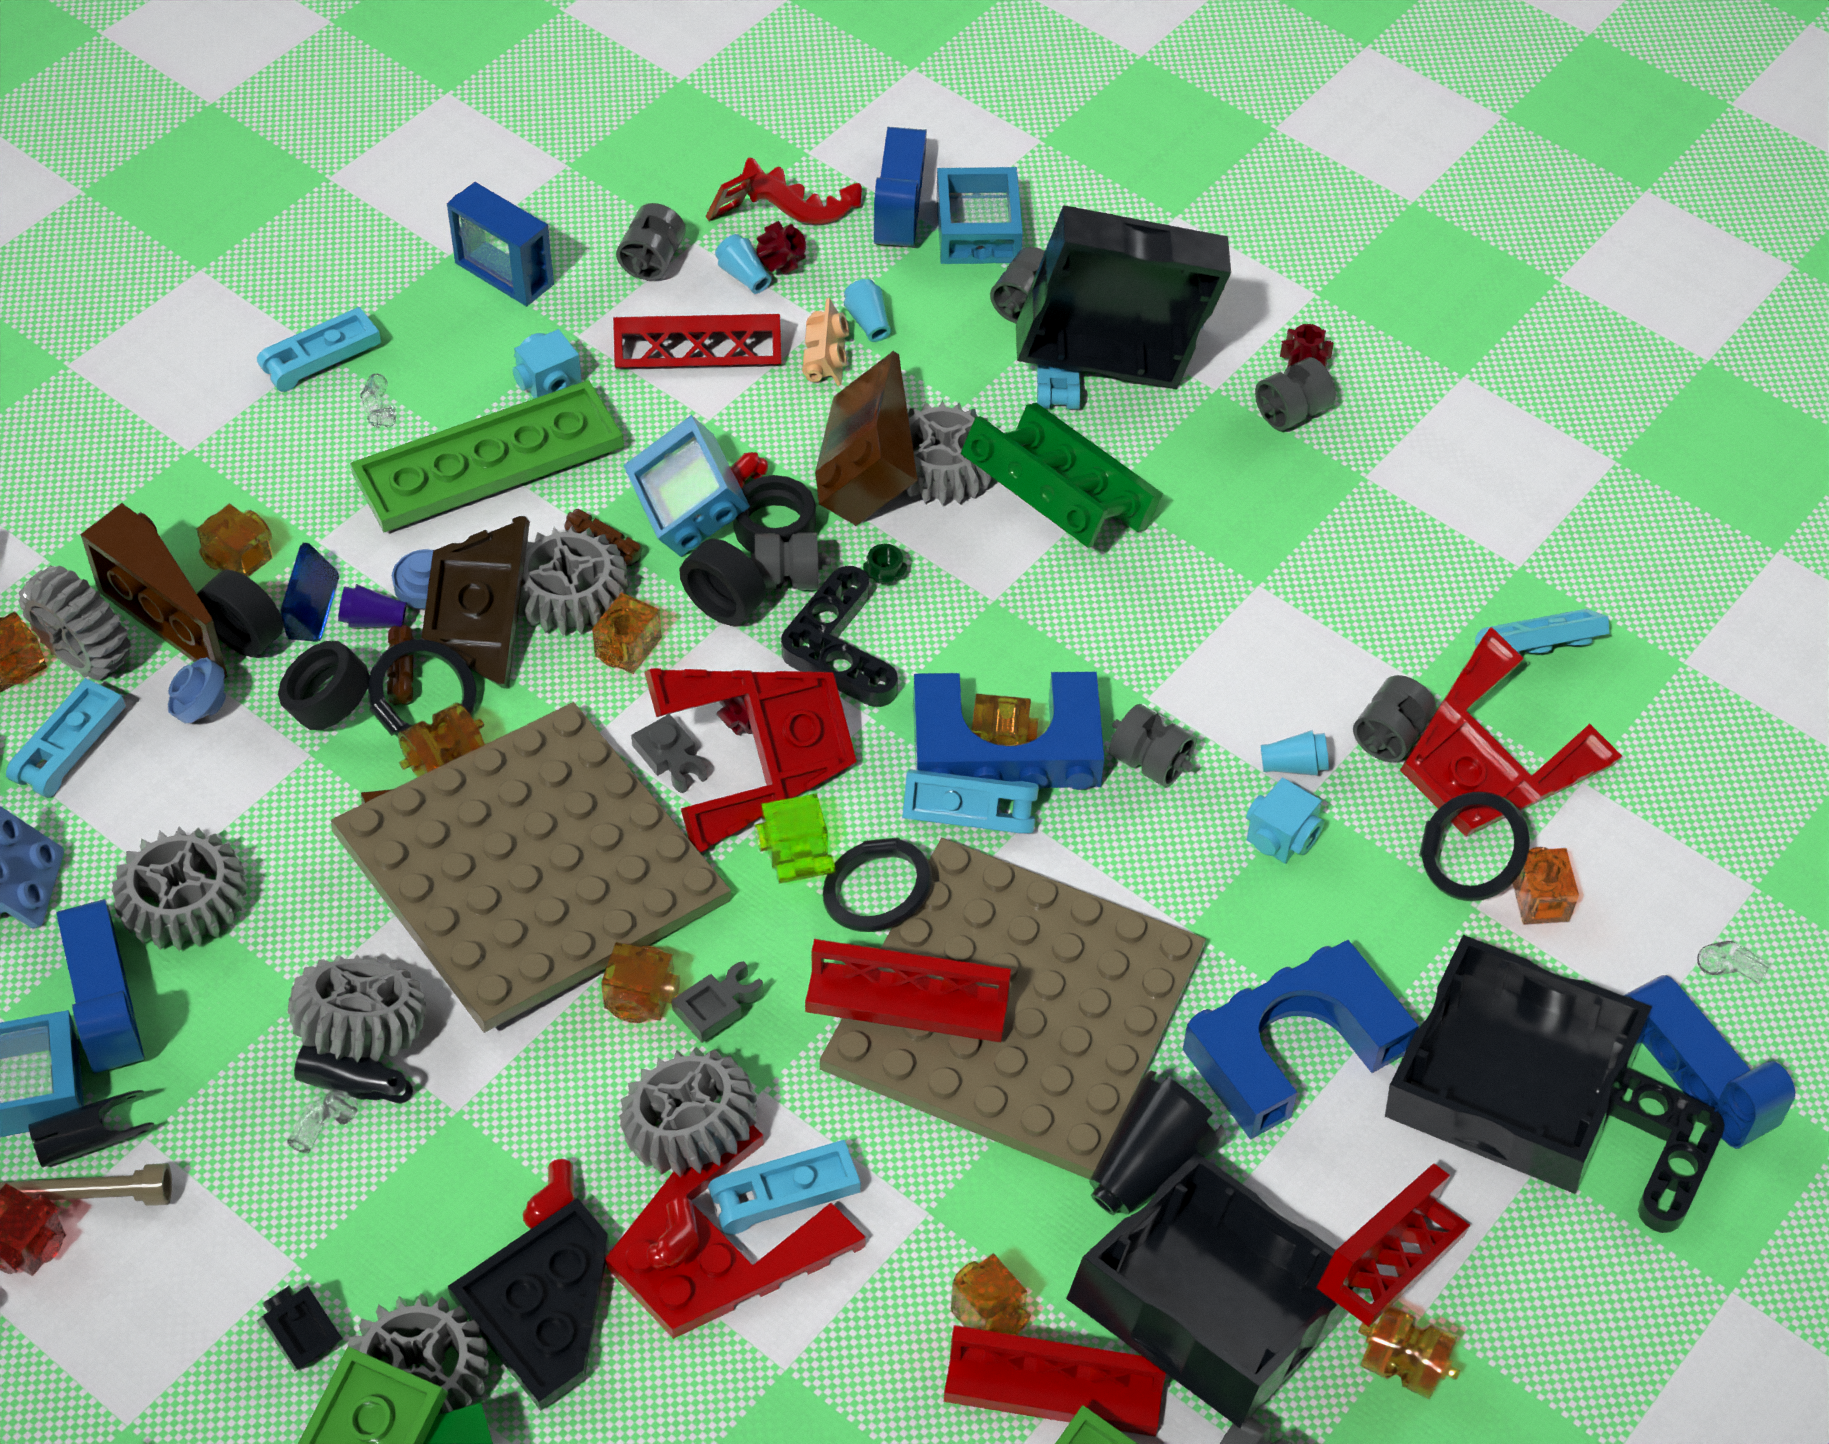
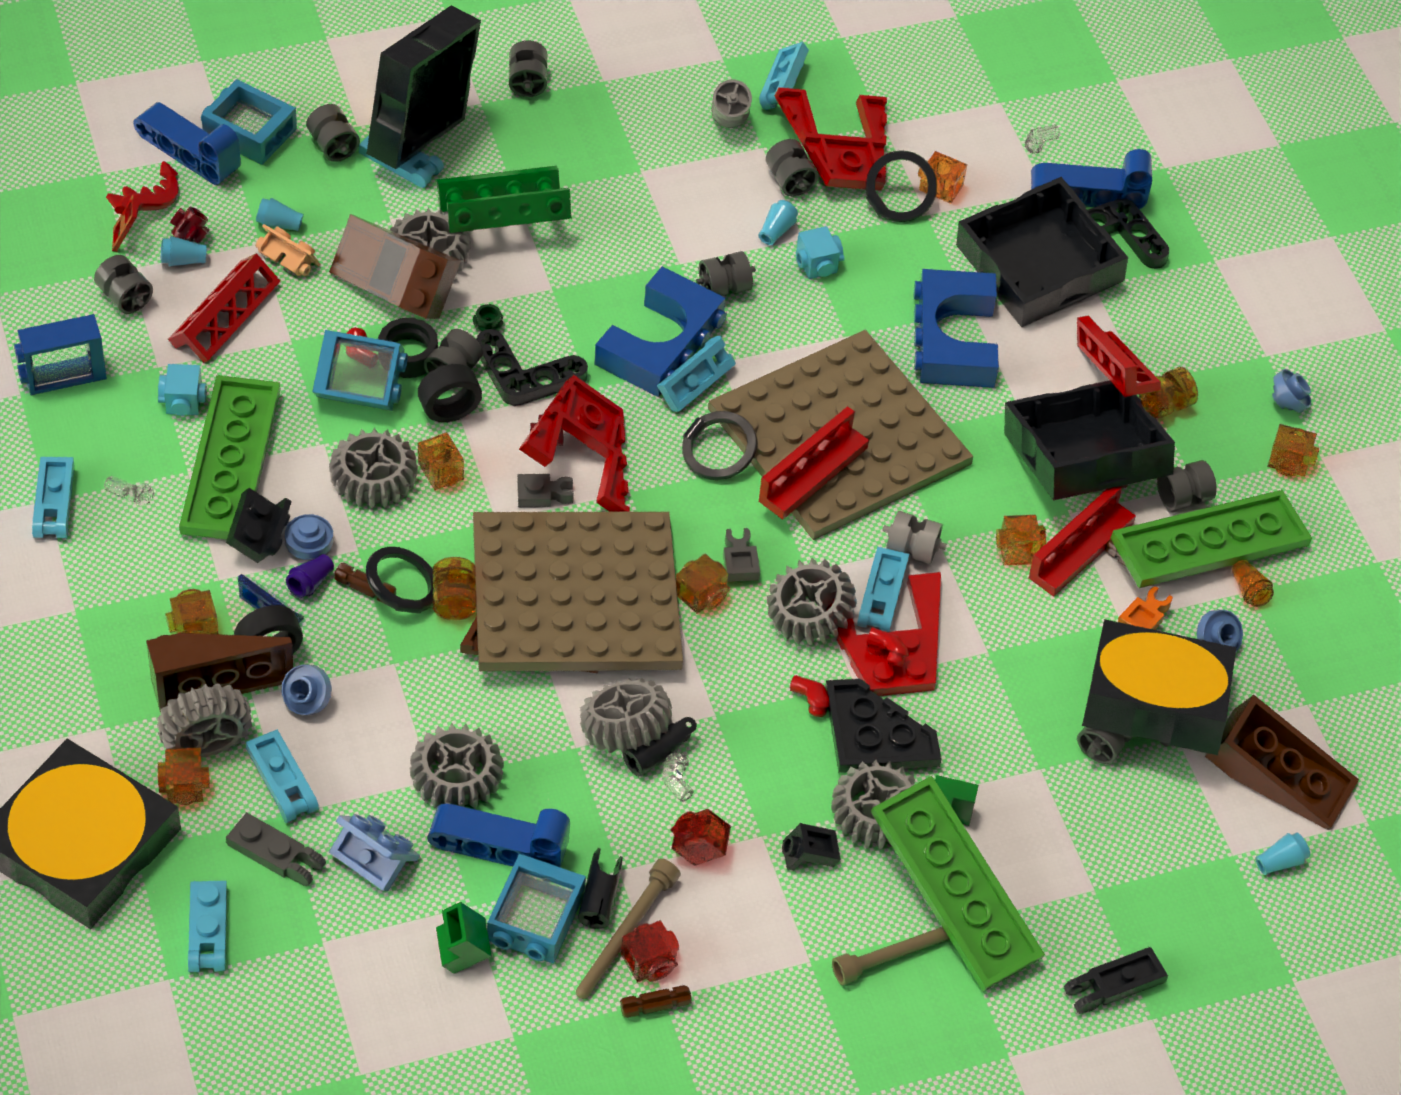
camera: 60 degrees left, 0 degrees up
black tyre [278,641,370,730] -> none
dark brown wing [421,516,530,689] -> none
reddish brown axle [564,509,642,567] -> none
clear neon green brick [755,793,835,884] -> none
clear orange brick [972,694,1038,746] -> none
black cone [1089,1071,1226,1215] -> none
dark red gear [1280,324,1334,368] -> none
none -> black bracket [226,488,292,563]
none -> clear red brick [671,809,731,866]
none -> light grey wheel [711,79,752,128]
none -> light grey wheel [882,511,947,564]

